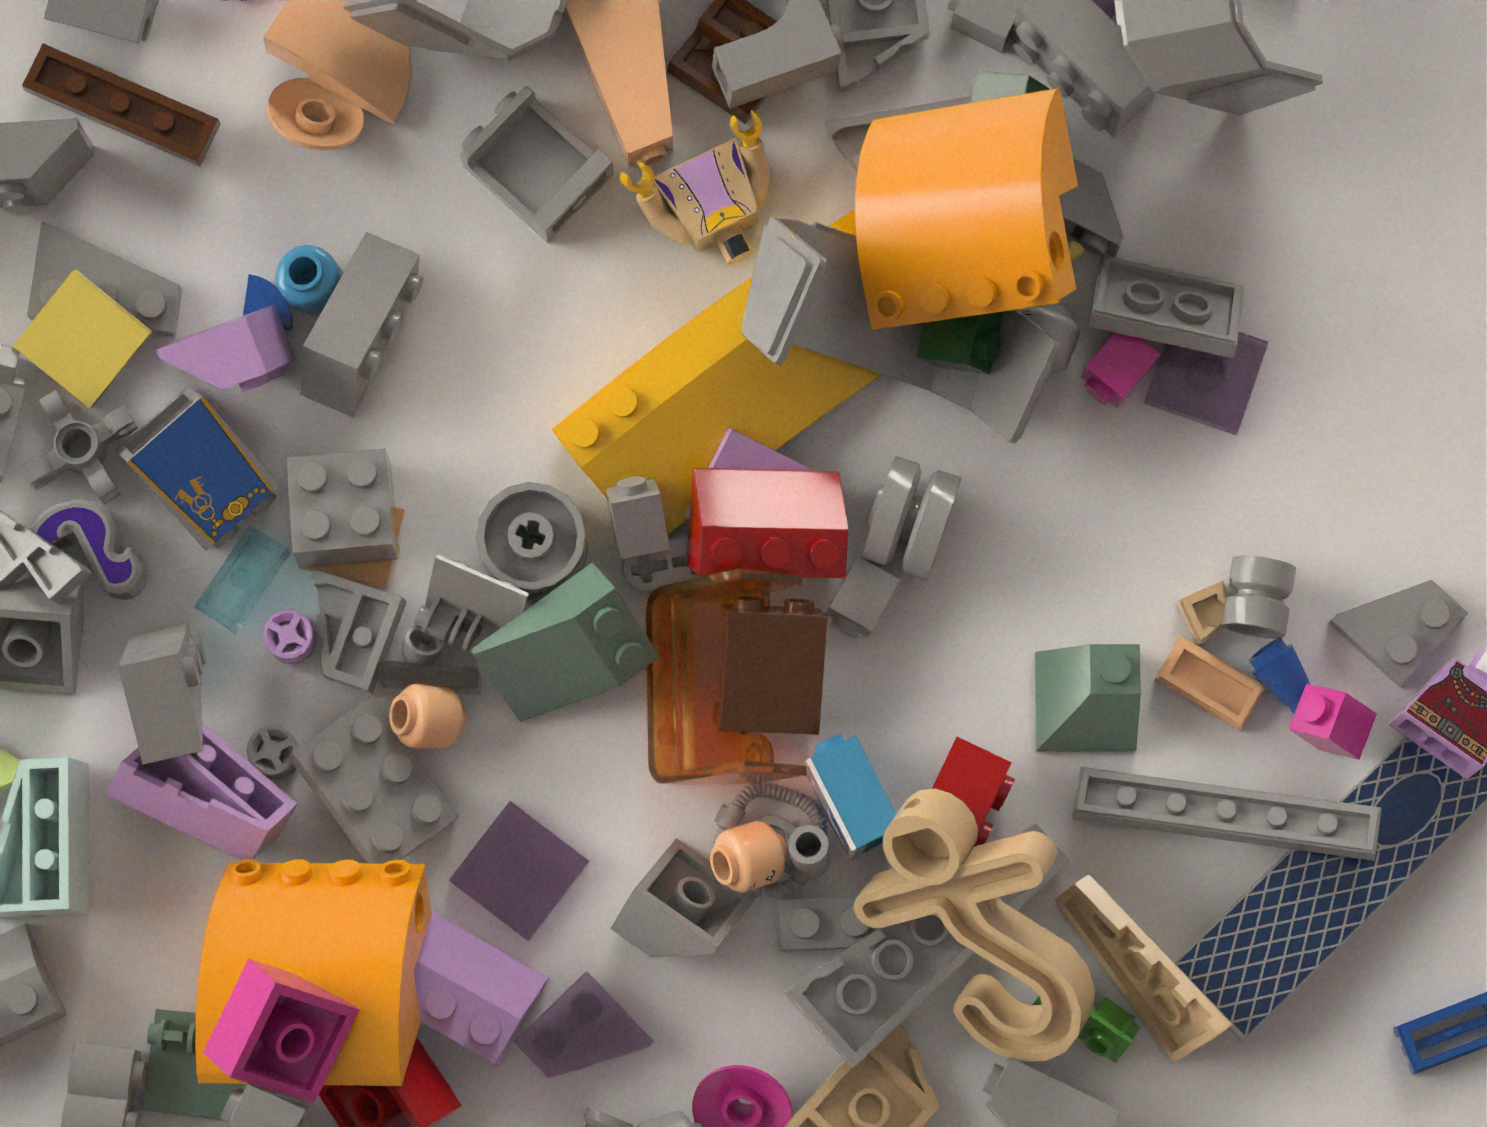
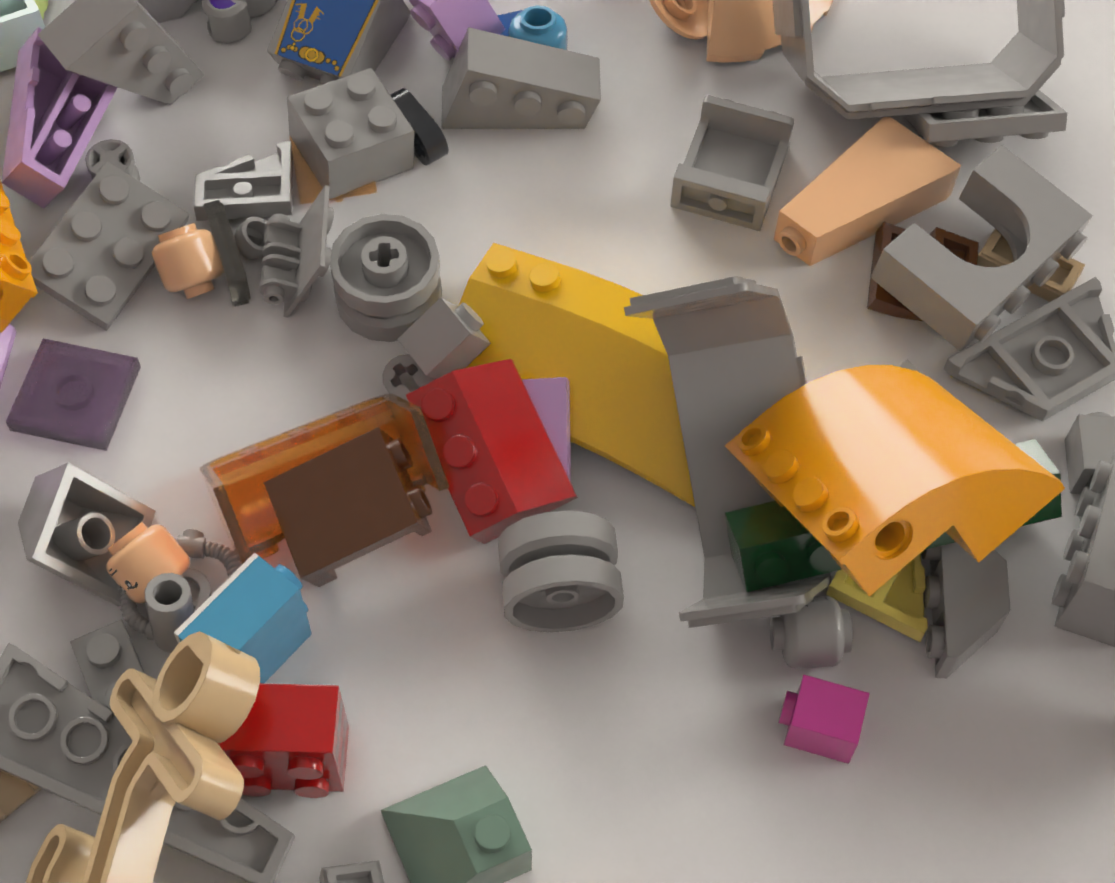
camera: 65 degrees right, 20 degrees down
clear light blue slope [194,526,291,634] -> none
lavender wheel [263,610,317,664] -> none
sand green slope [471,562,660,722] -> none
torso [620,110,770,265] -> none
light grey brick [825,556,901,639] -> none
light grey tile [1088,255,1244,358] -> none
clear purple tile [1143,332,1269,435] -> none
none -> black beam [390,88,449,166]

